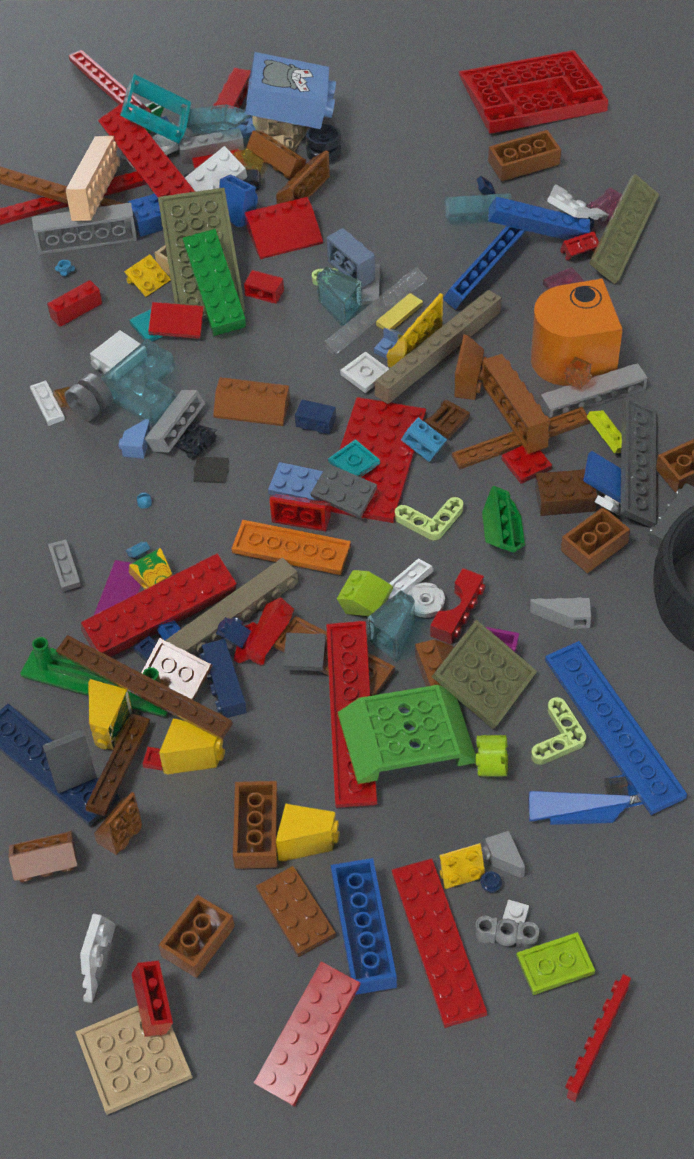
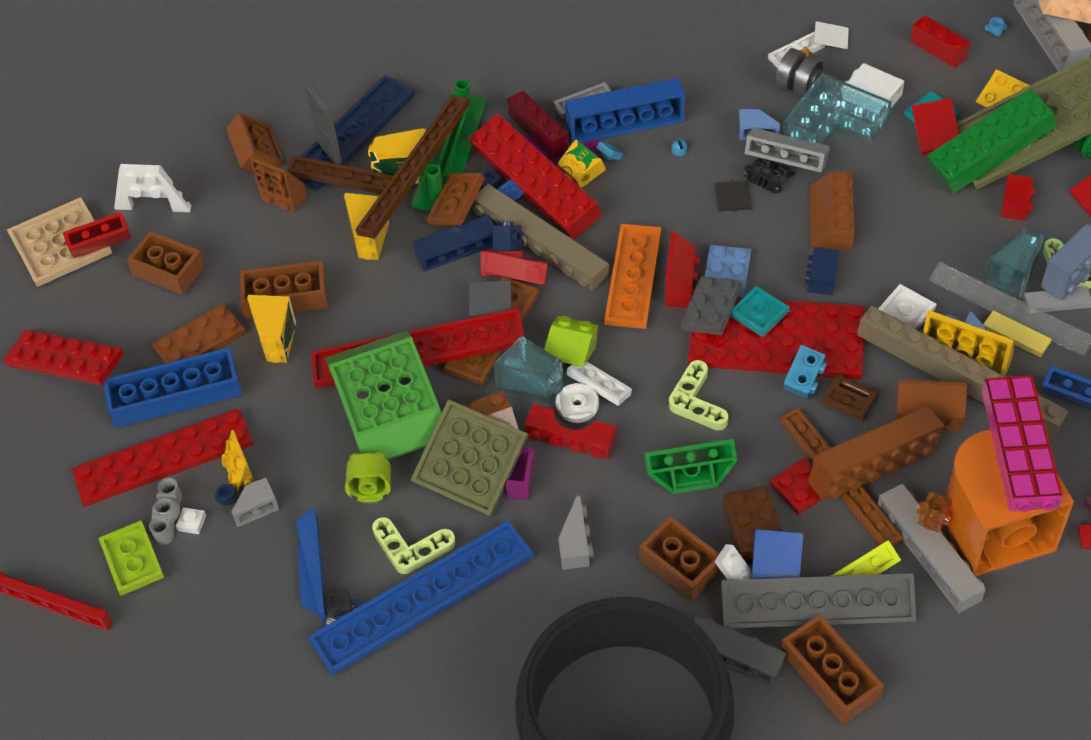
camera: 85 degrees right, 0 degrees up
none -> dark red brick [507,90,569,158]
none -> blue brick [565,78,685,144]
none -> white sticker [814,21,849,49]
none -> dark pink brick [982,375,1063,512]

